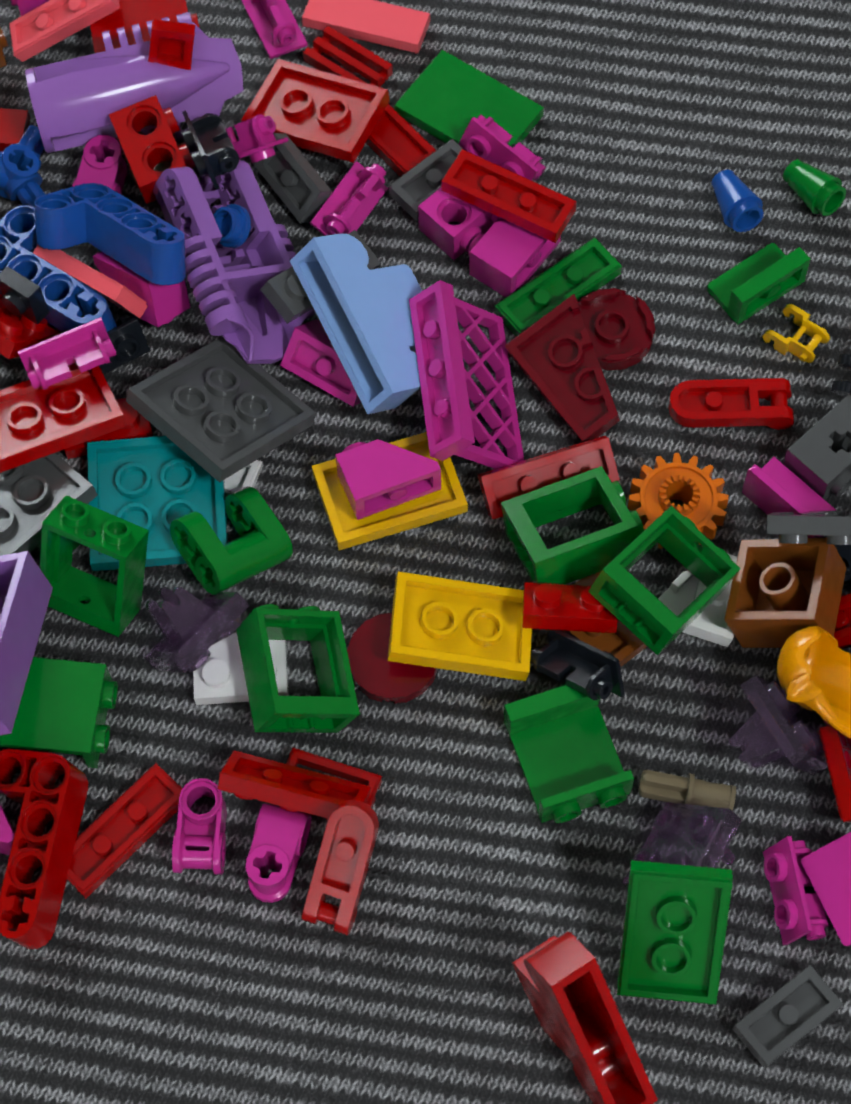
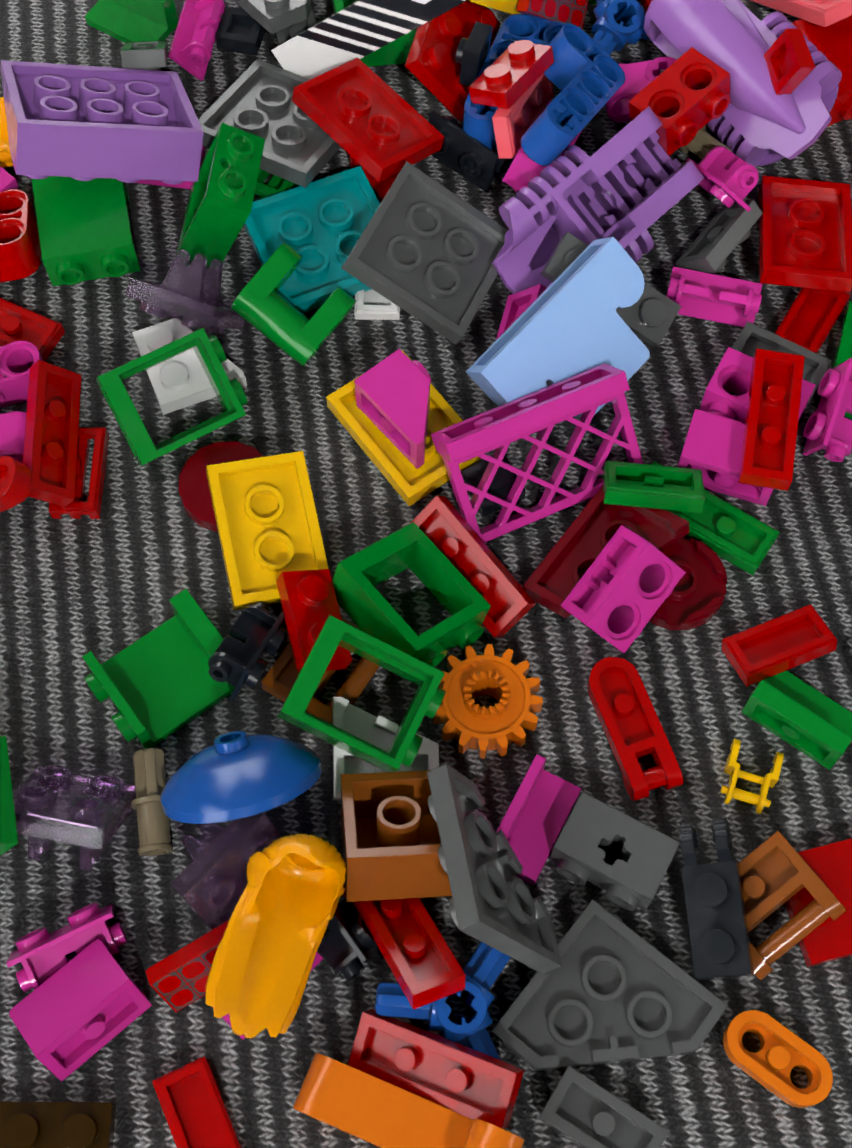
camera: 70 degrees right, 0 degrees up
dark pink hinge [18,317,117,390] -> none
black hinge [181,110,239,190] -> none
blue plate [213,204,251,248] -> none
none -> blue dish [160,731,322,824]
none -> red plate [468,40,554,109]
none -> dark pink brick [561,525,686,653]
none -> green tile [603,461,705,513]
none -> red tile [721,604,838,687]

